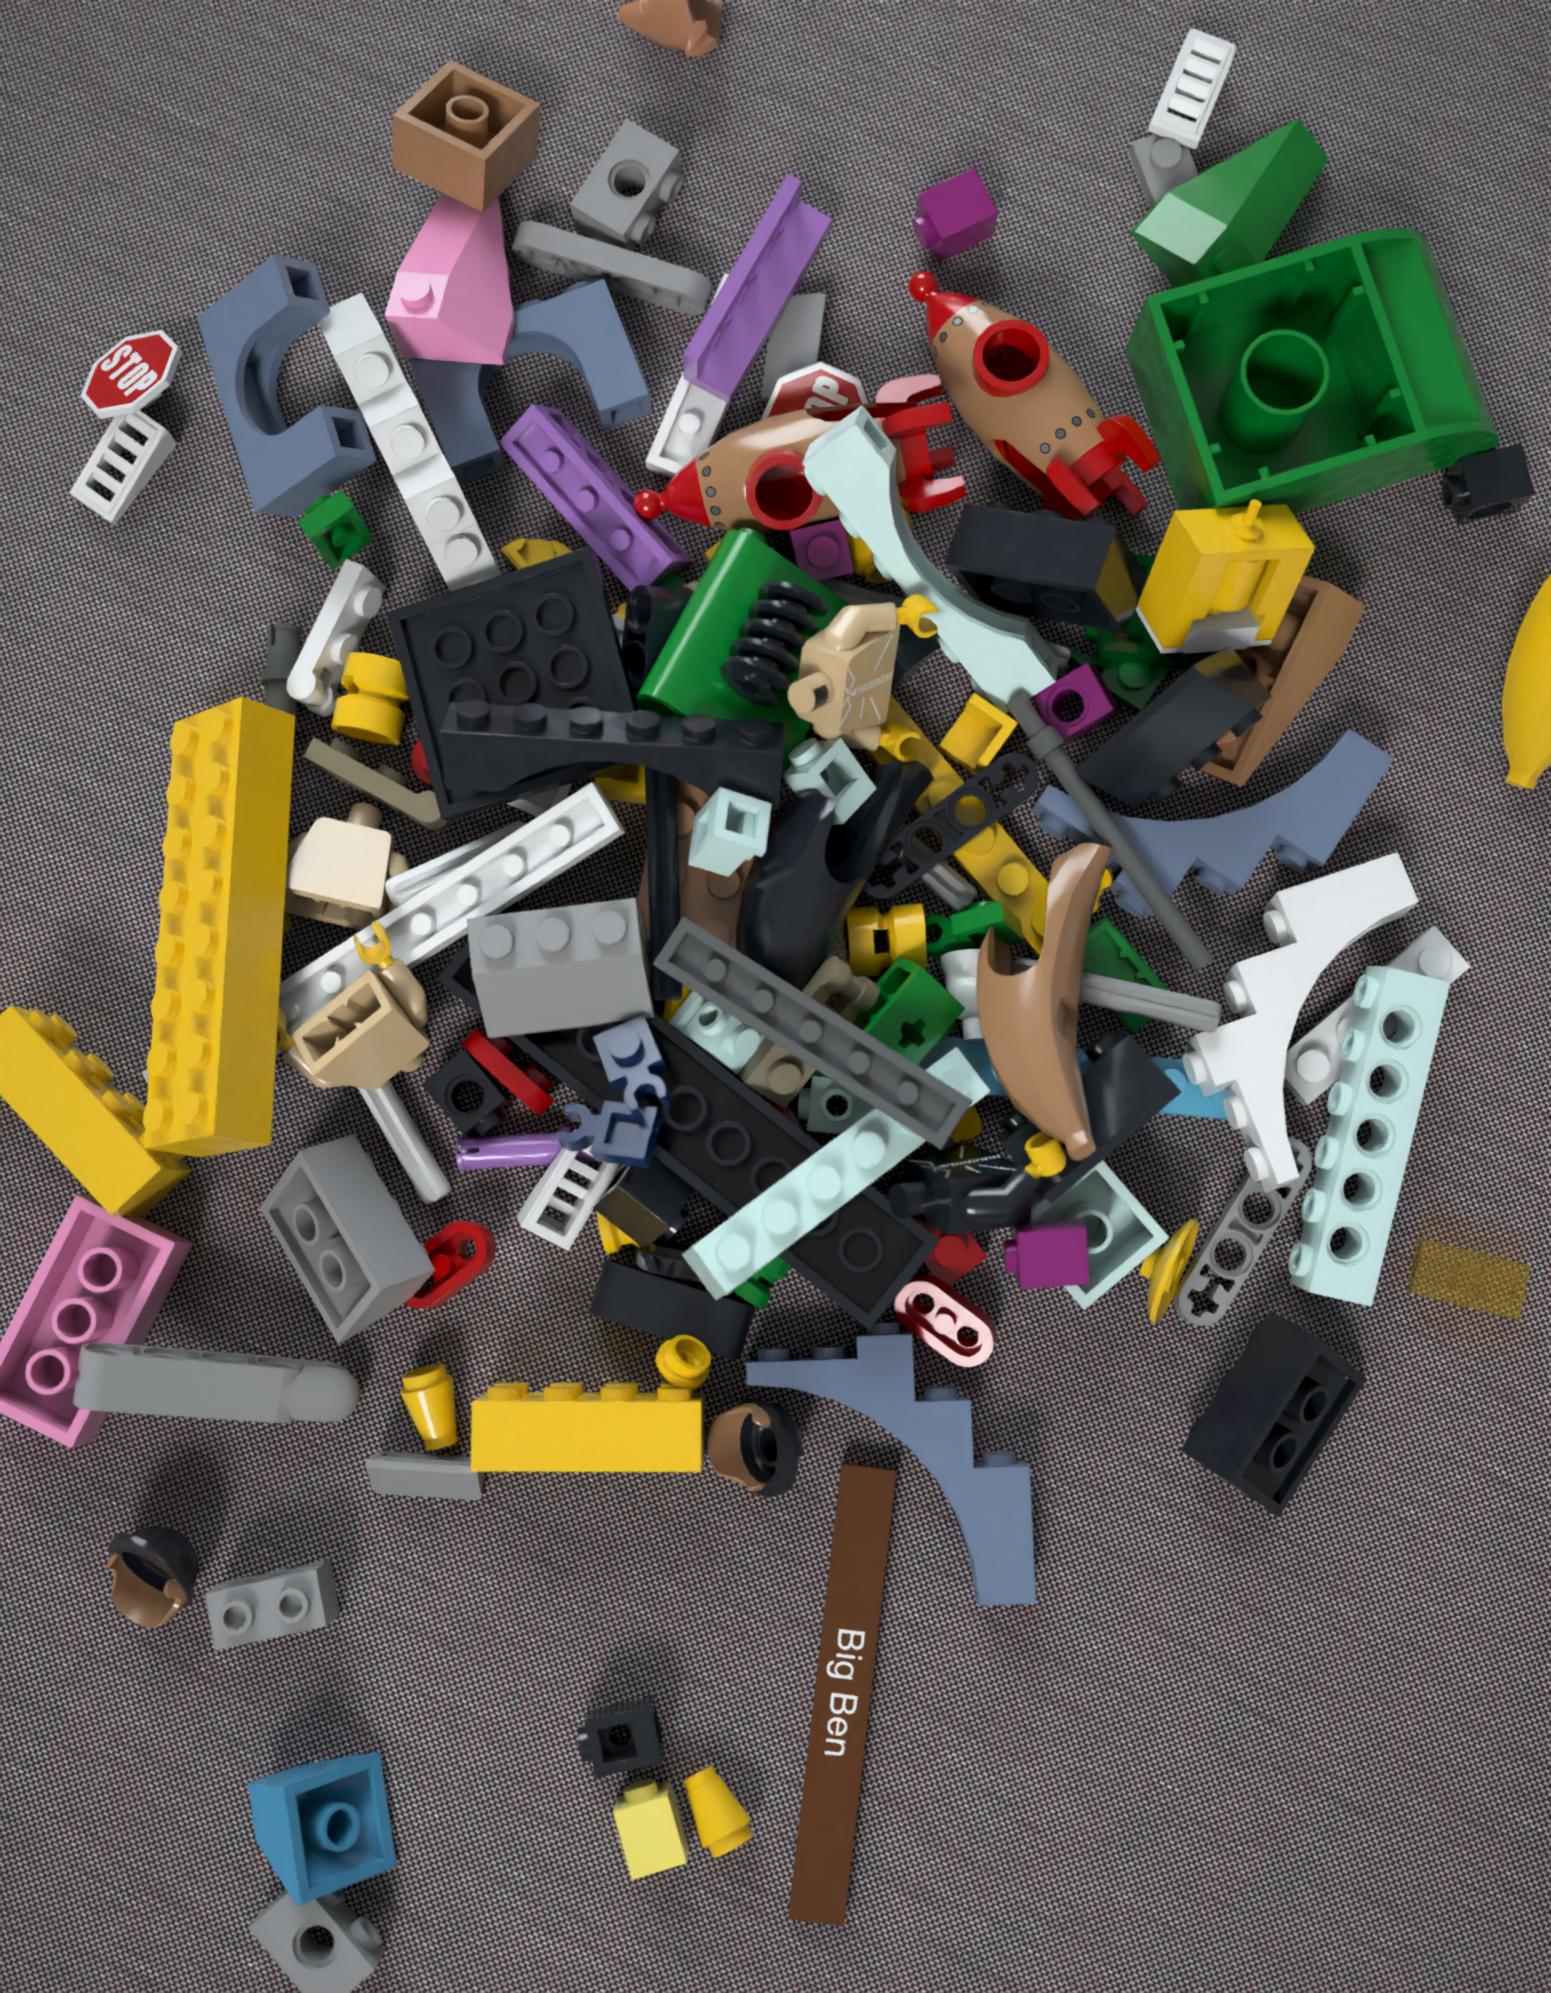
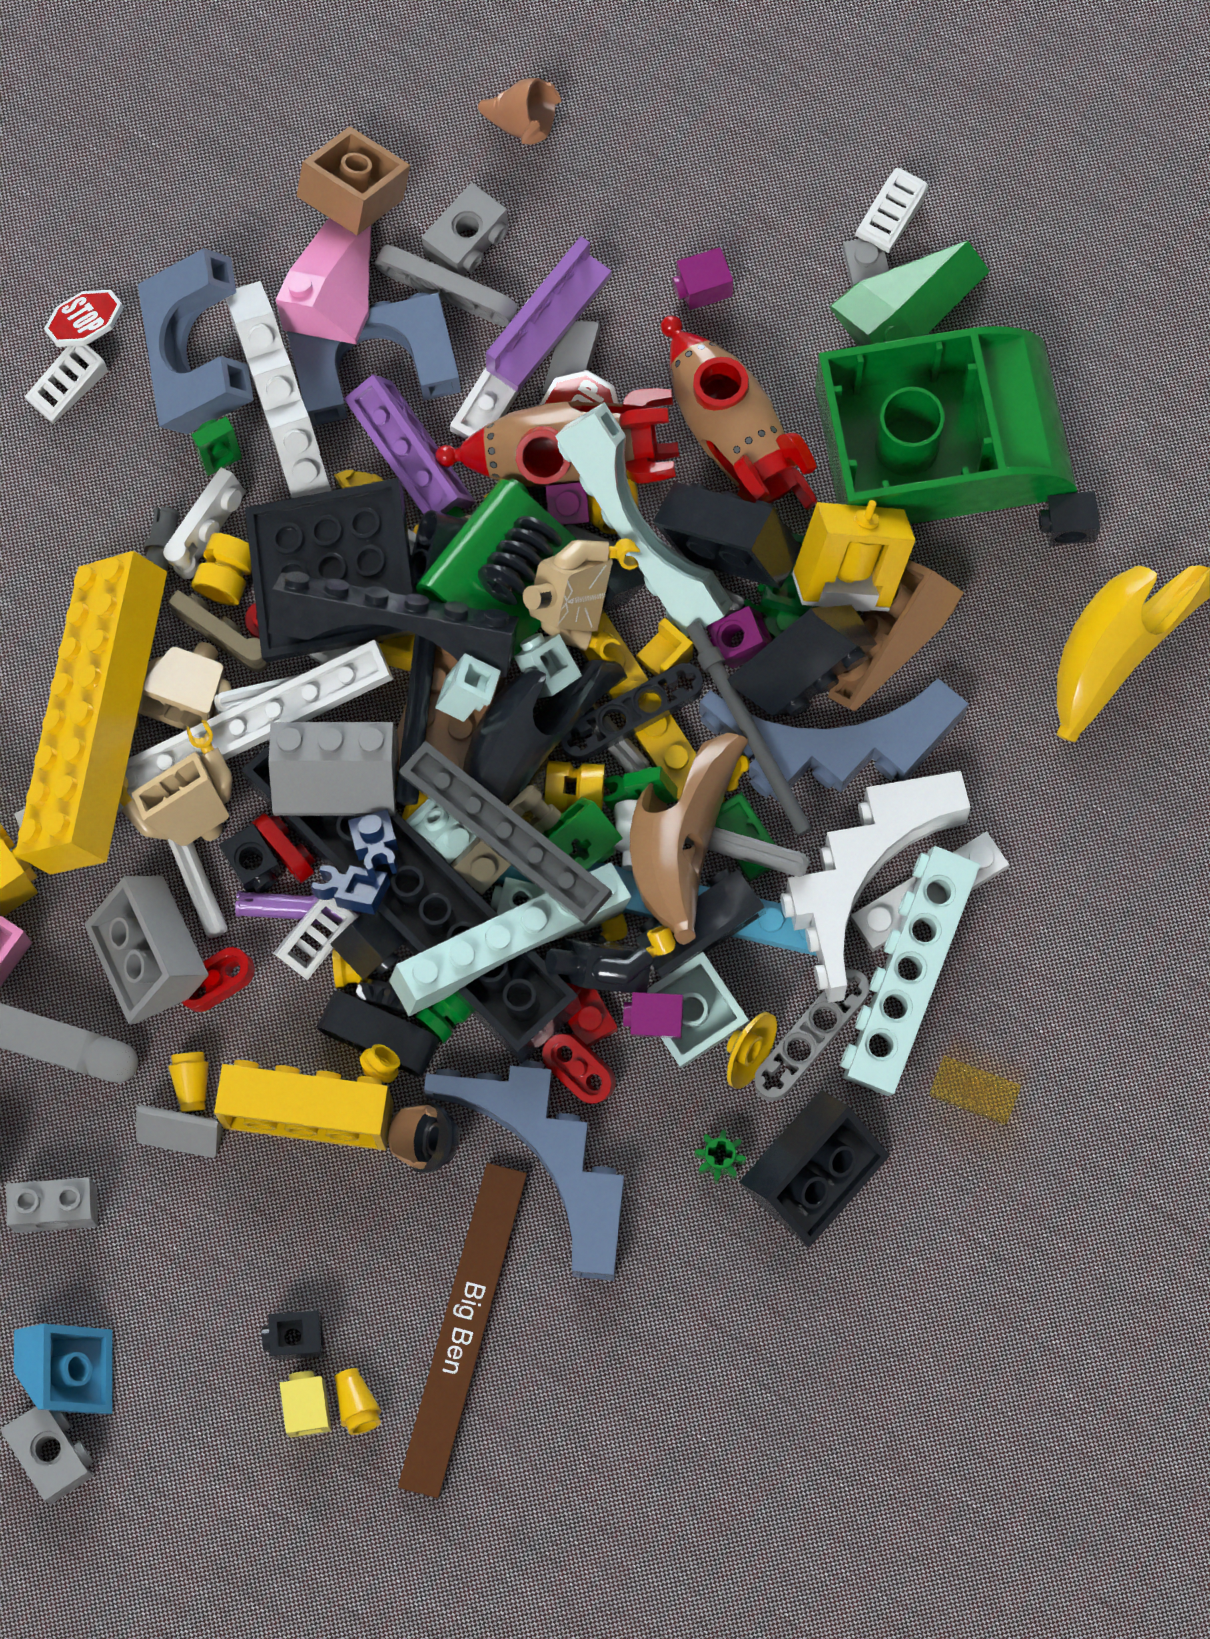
camera: 10 degrees right, 10 degrees down
none -> green gear [694,1130,746,1184]

